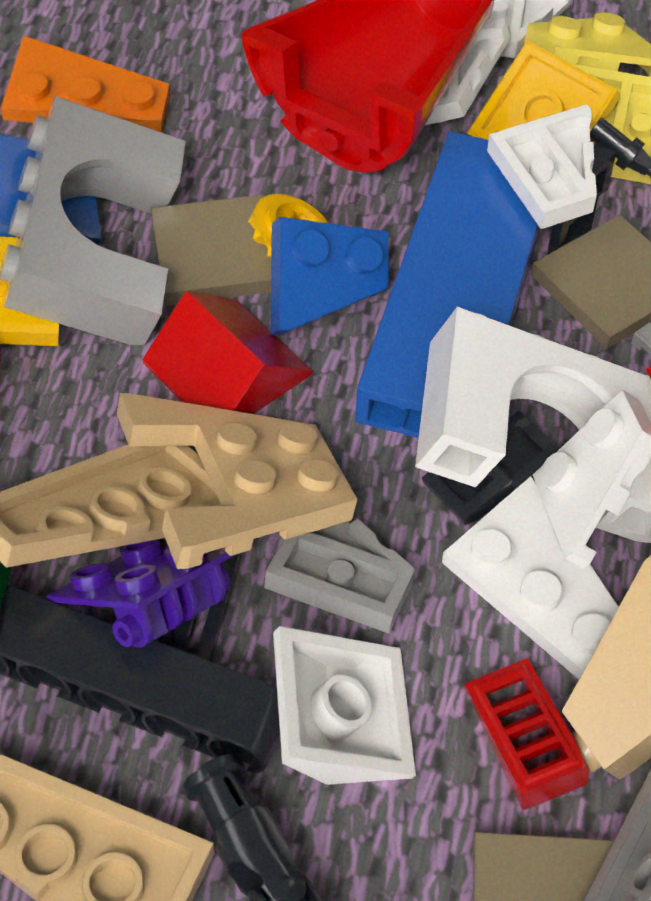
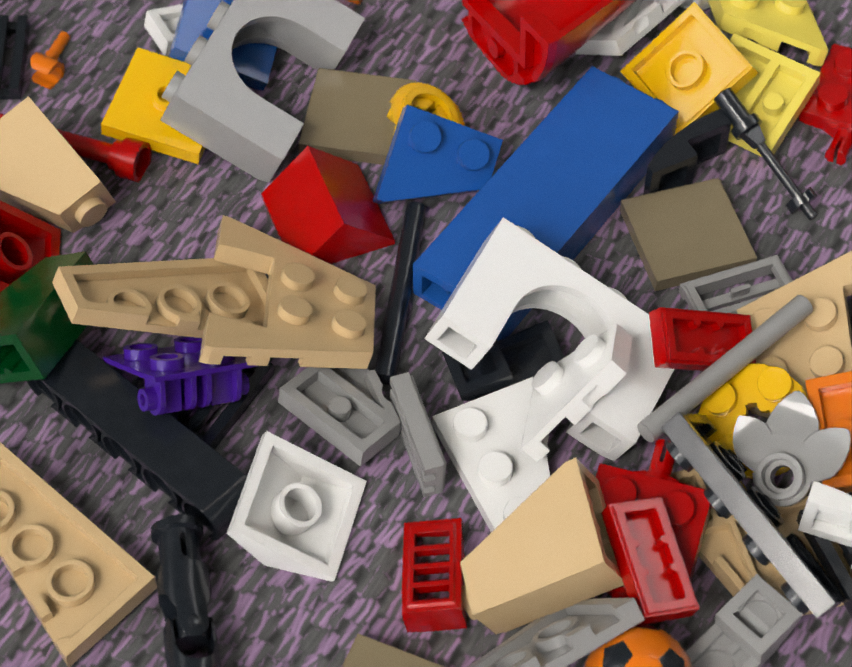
camera: 20 degrees right, 0 degrees up
white wing [487,104,597,229] -> none
none -> black bar [375,201,426,385]
none -> light grey tile [390,372,446,497]

